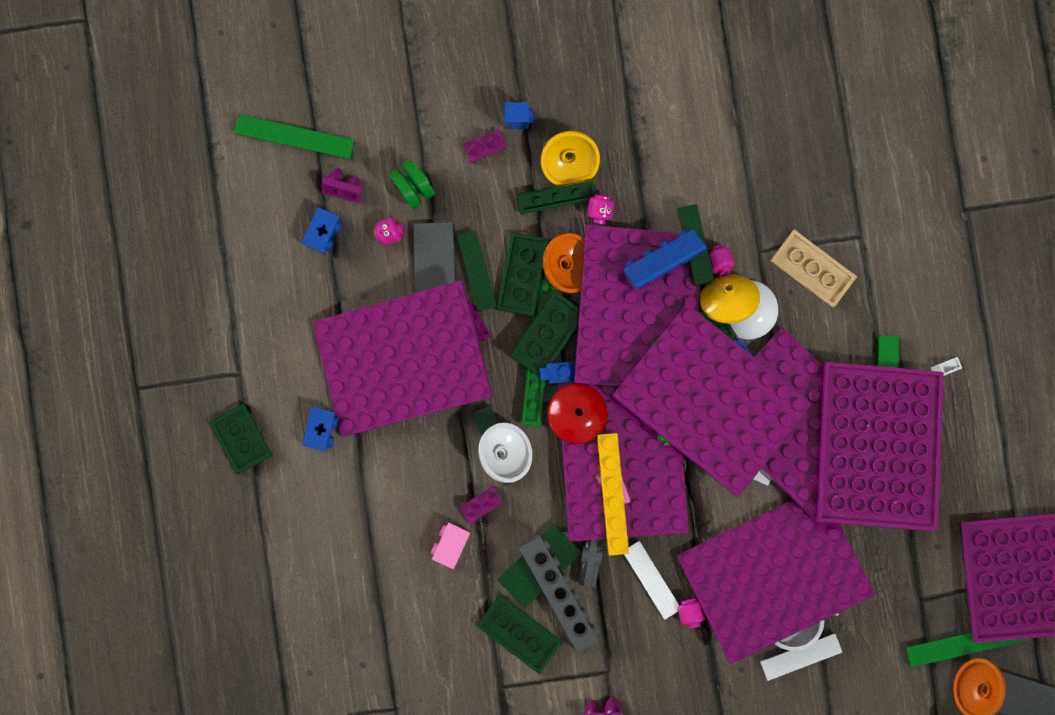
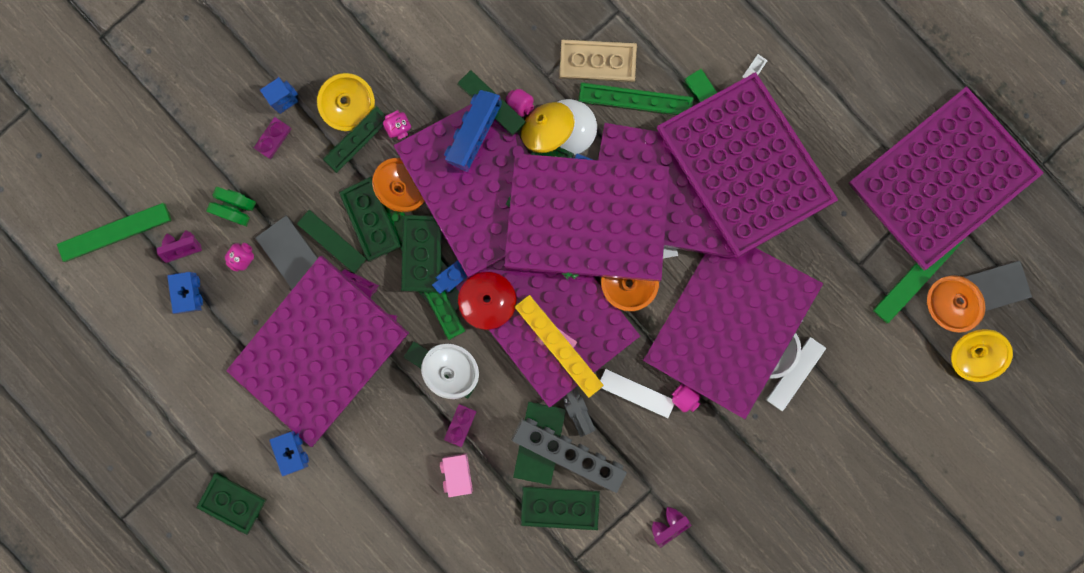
camera: 30 degrees left, 0 degrees up
none -> green tile [578,83,693,115]
none -> orange dish [601,277,659,311]

